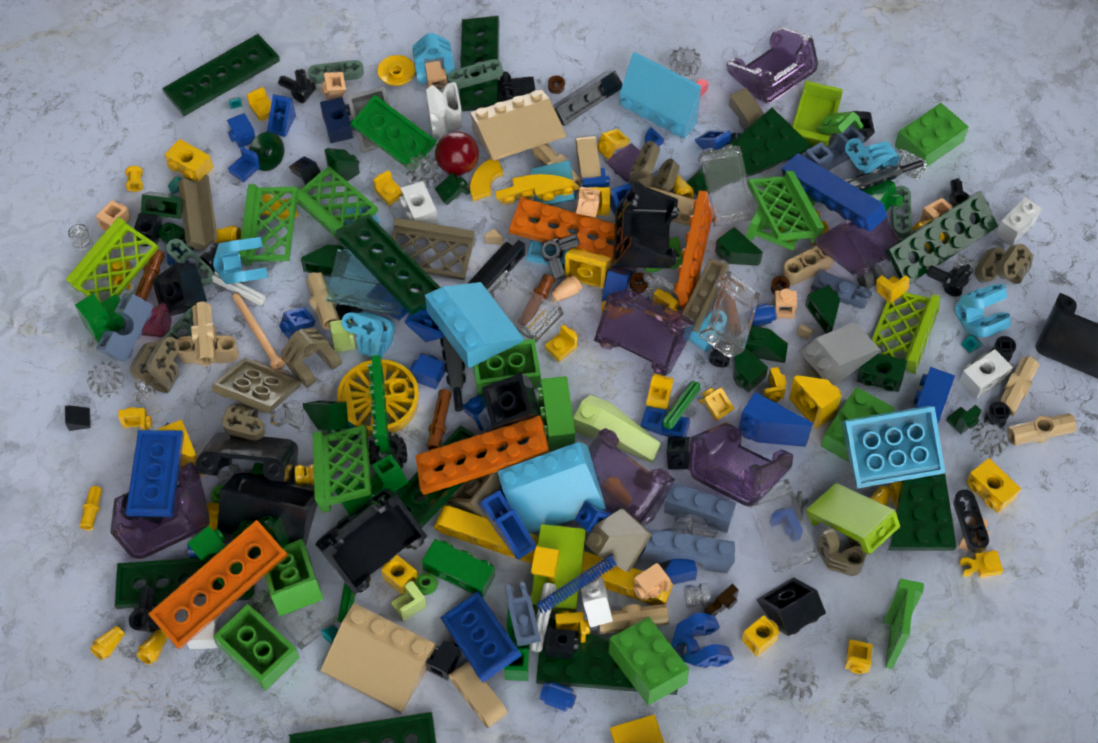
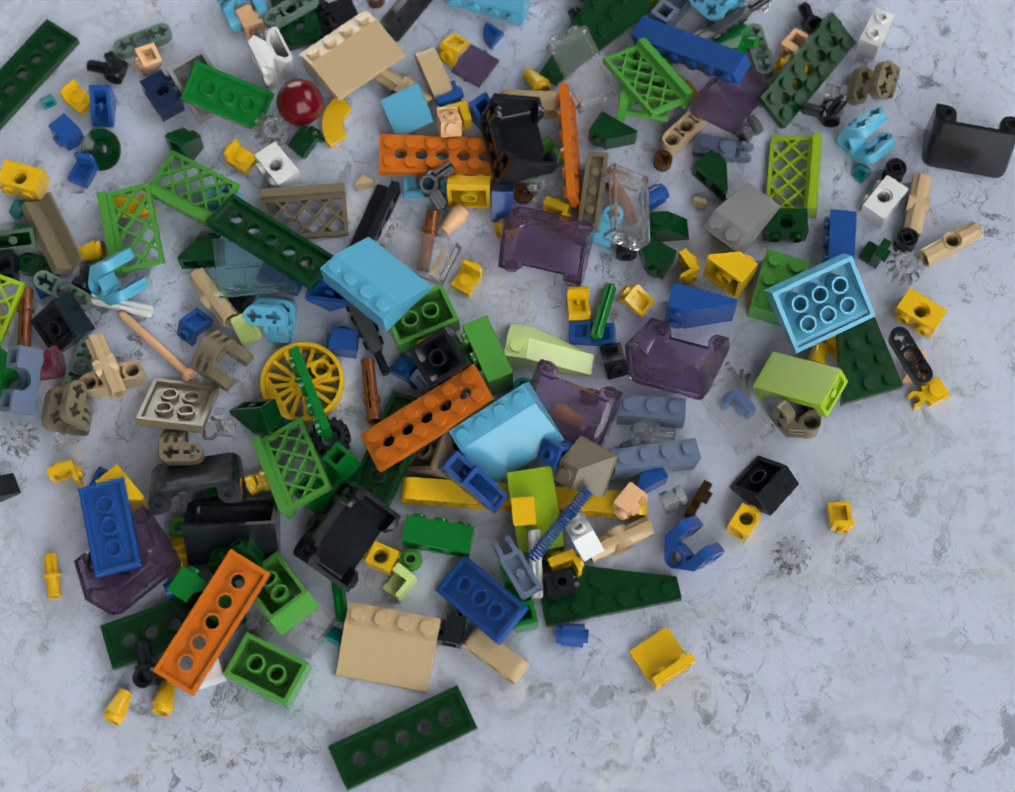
camera: 15 degrees left, 10 degrees up
black bracket [289,156,321,185] -> none
yellow dish [377,55,416,86] -> none
yellow slope [495,174,579,205] -> none
bright green brick [609,617,689,705] -> none
dark tan piece [629,141,680,192] -> none
blue slope [695,130,731,159] -> none
light nougat brick [772,289,797,318] -> none
yellow panel [876,275,909,304] -> none
bright green fence [883,578,924,669] -> none

